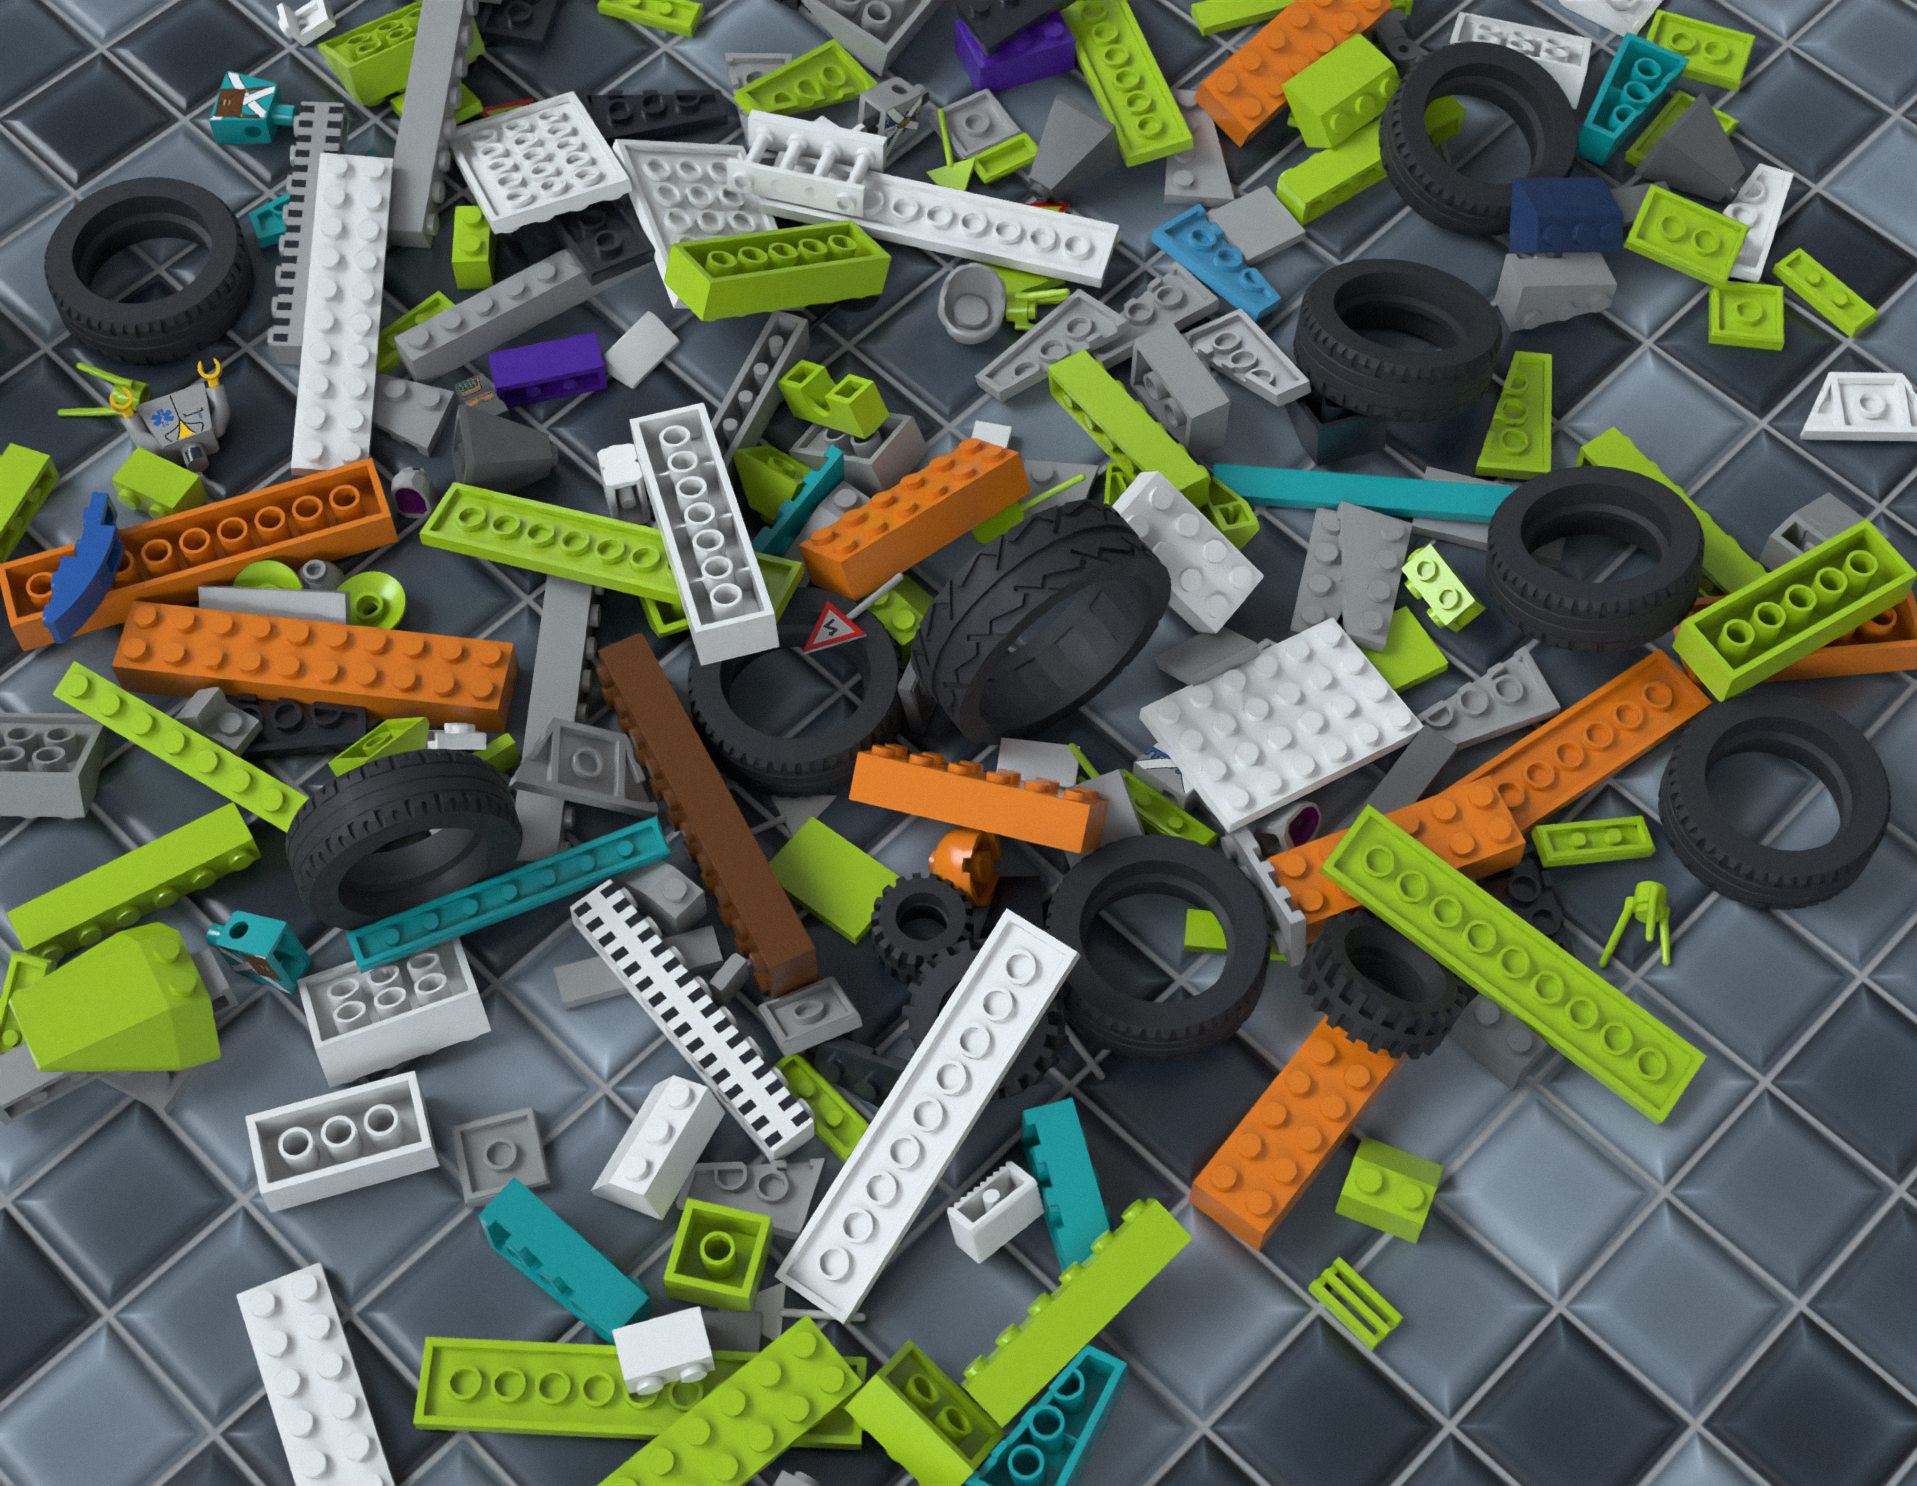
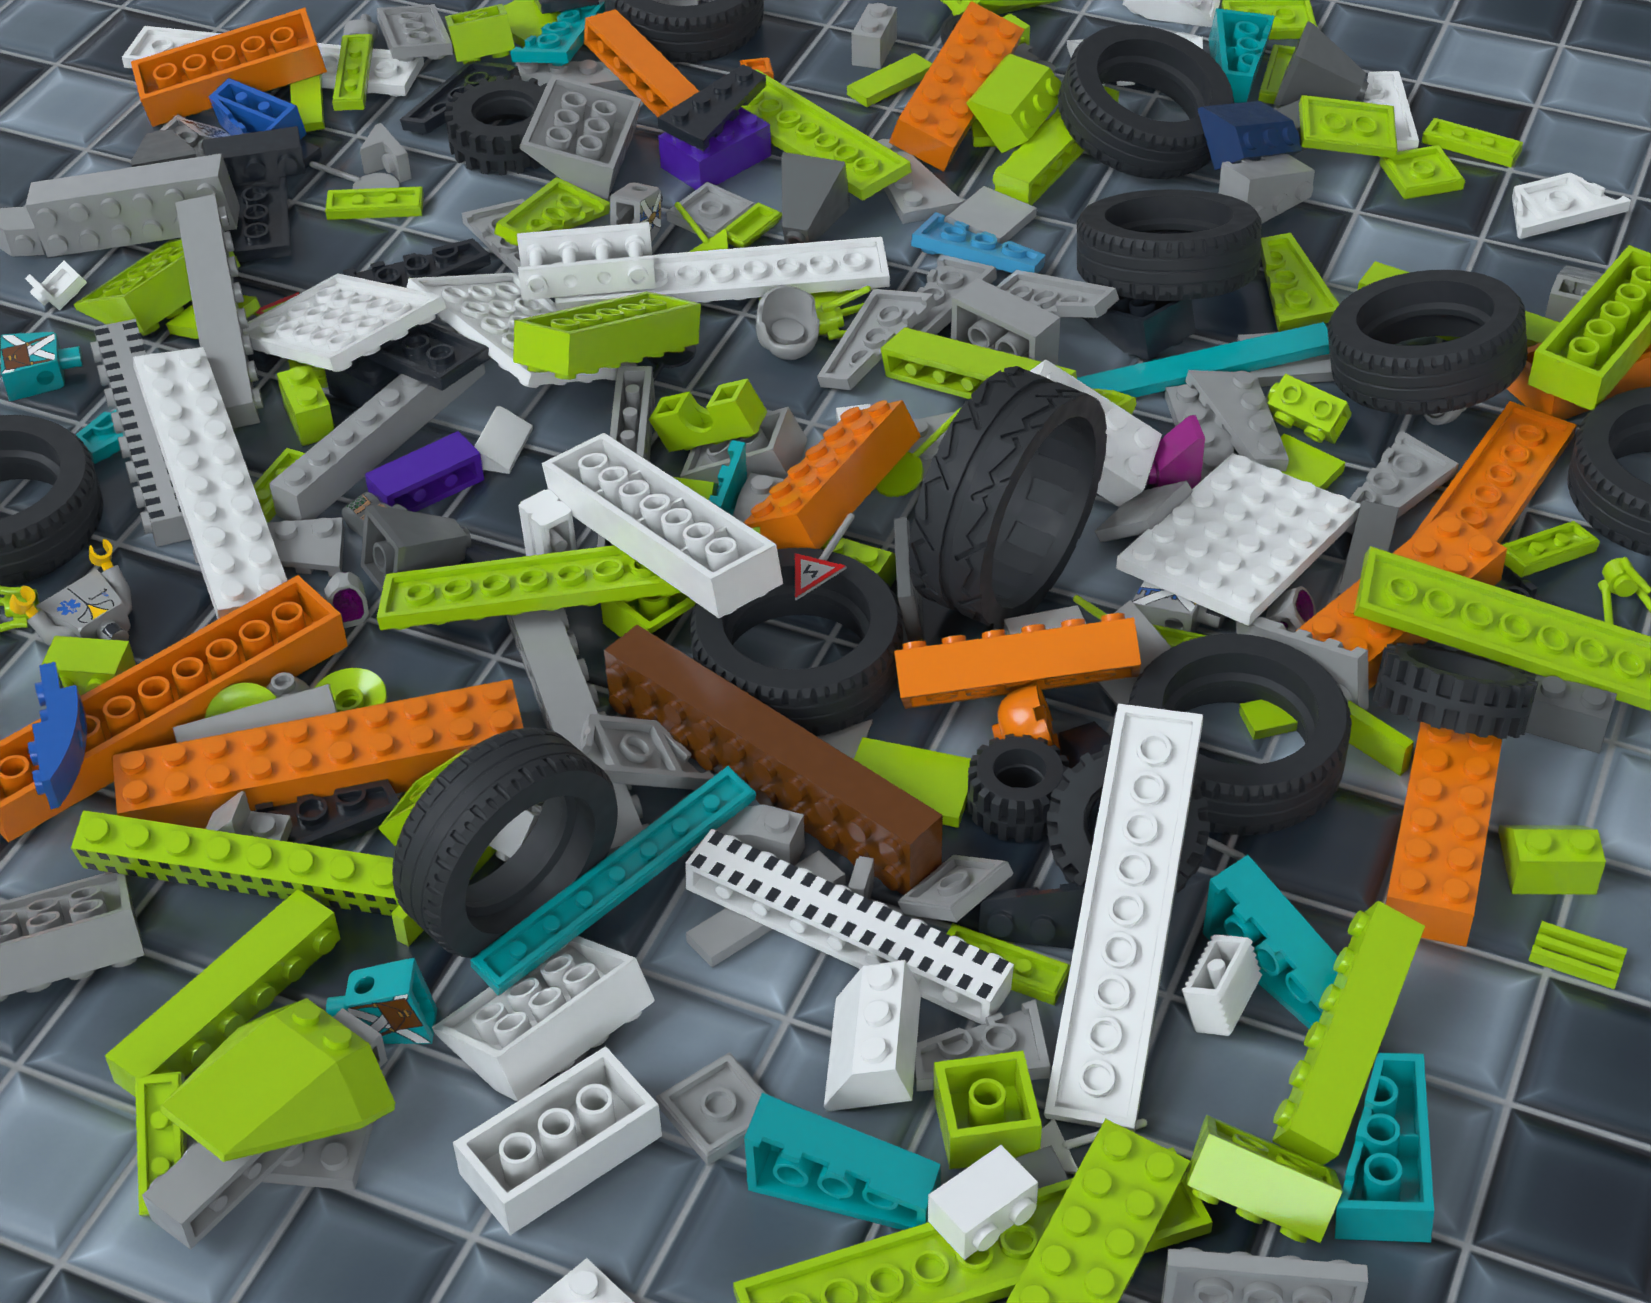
camera: 20 degrees left, 15 degrees down
none -> magenta slope [1146,415,1205,489]
none -> lime tile [1348,700,1414,776]

